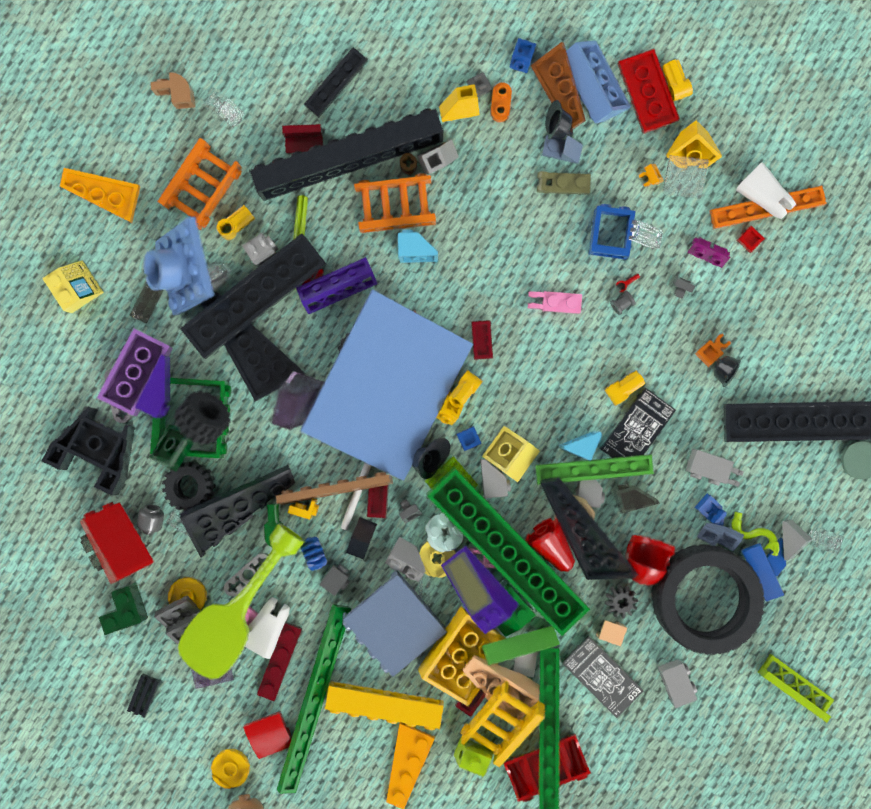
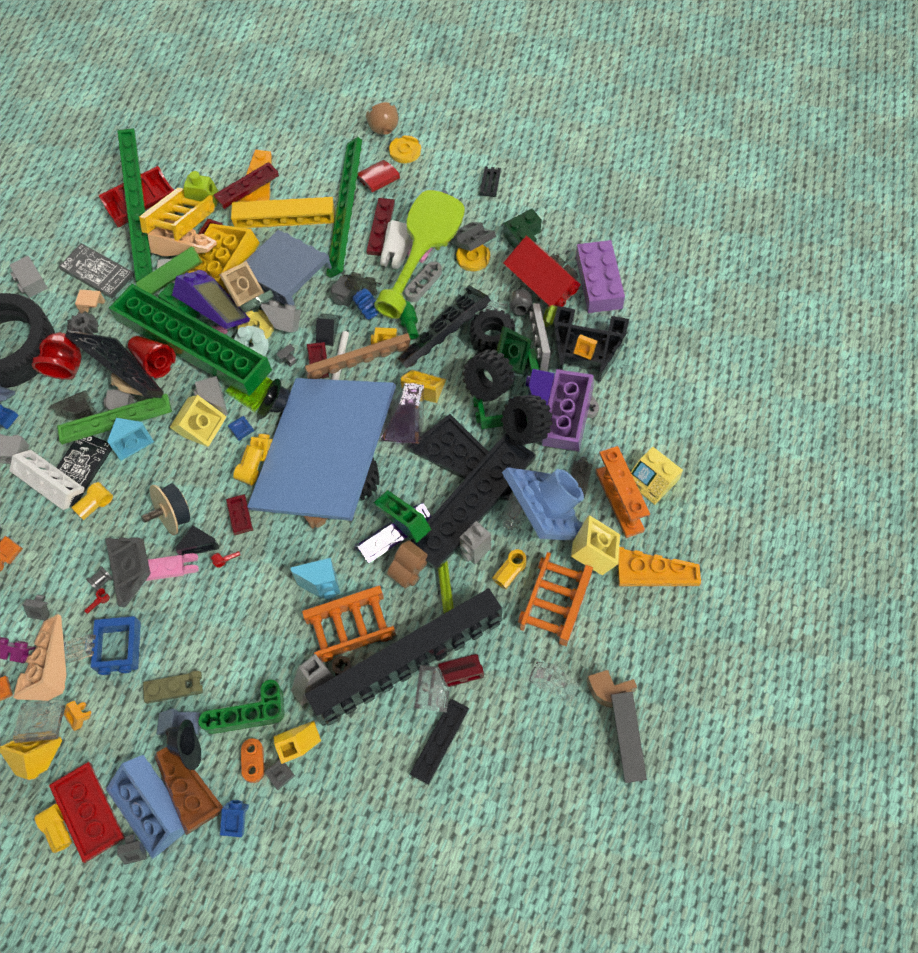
camera: 170 degrees right, 25 degrees down
none -> white fence [9,450,84,510]
none -> light nougat wedge [13,614,67,701]
none -> dark grey wing [105,537,151,608]
none -> dark grey tile [117,834,147,865]
none -> piece [141,483,191,535]
none -> black slope [176,525,220,556]
none -> green beam [198,680,285,734]
none -> red hand [211,551,240,568]
none -> dark red plate [213,162,279,209]
none -> tan slope [220,261,264,307]
none -> sand green tile [240,290,274,313]
none -> clear smoke hinge [343,272,382,296]
none -> green slope [373,490,431,543]
none -> medium nougat brick [387,540,427,588]
none -> yellow slope [400,370,446,403]
none -> clear slope [414,665,449,713]
none -> black tyre [501,395,553,445]
none -> light grey wing [528,304,550,371]
none -> lime tile [543,305,557,327]
none -> light yellow slope [571,515,620,575]
none -> light orange tile [573,334,597,360]
none -> medium lavender brick [576,240,625,313]
none -> orange fence [596,446,650,538]
none -> dark grey tile [610,691,647,783]

